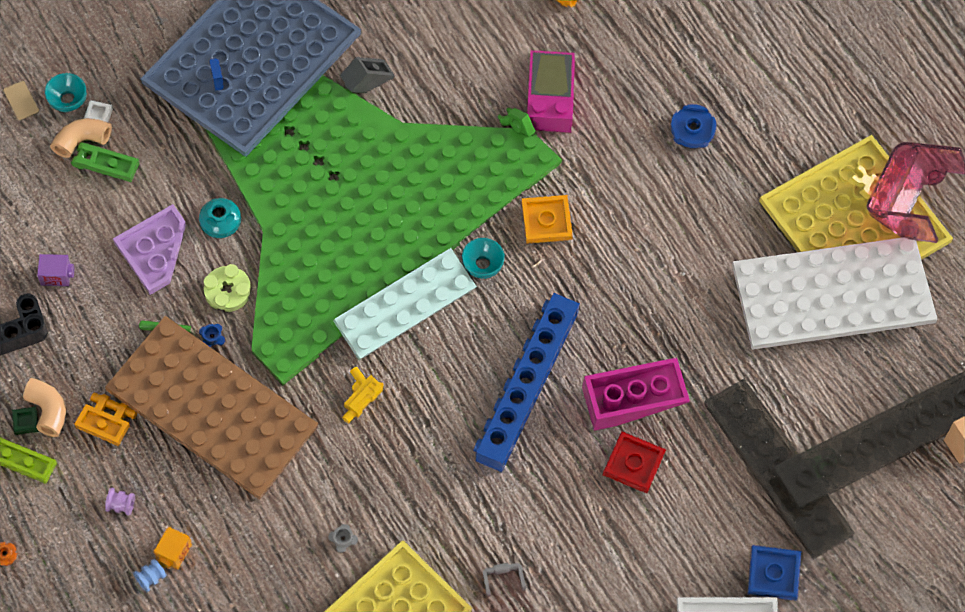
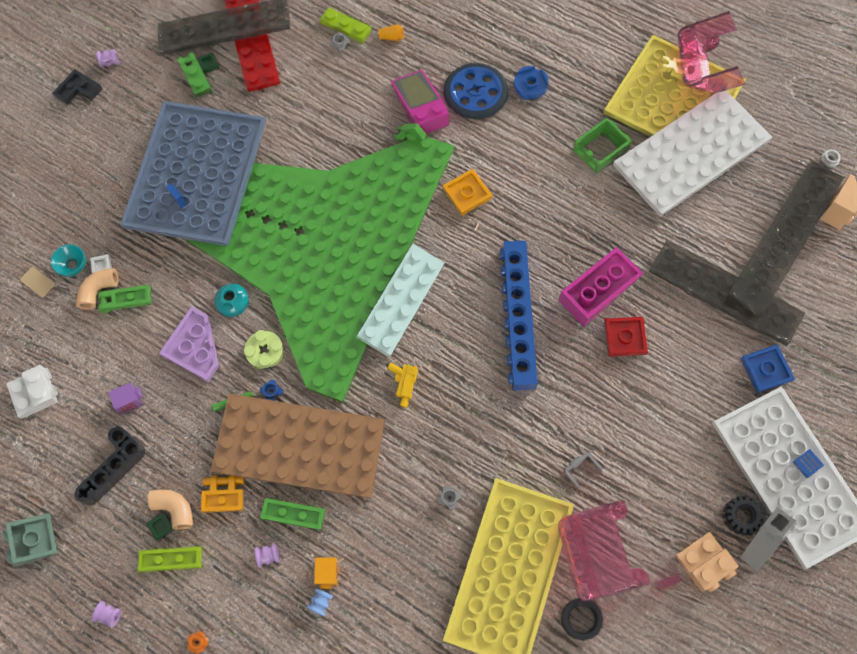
camera: 20 degrees left, 5 degrees up
dark grey slope [340,57,395,93] -> none
teal piece [462,238,505,279] -> none
none -> bright green plate [260,498,326,530]
none -> wedge [443,63,509,119]
none -> bright green window [573,117,632,174]

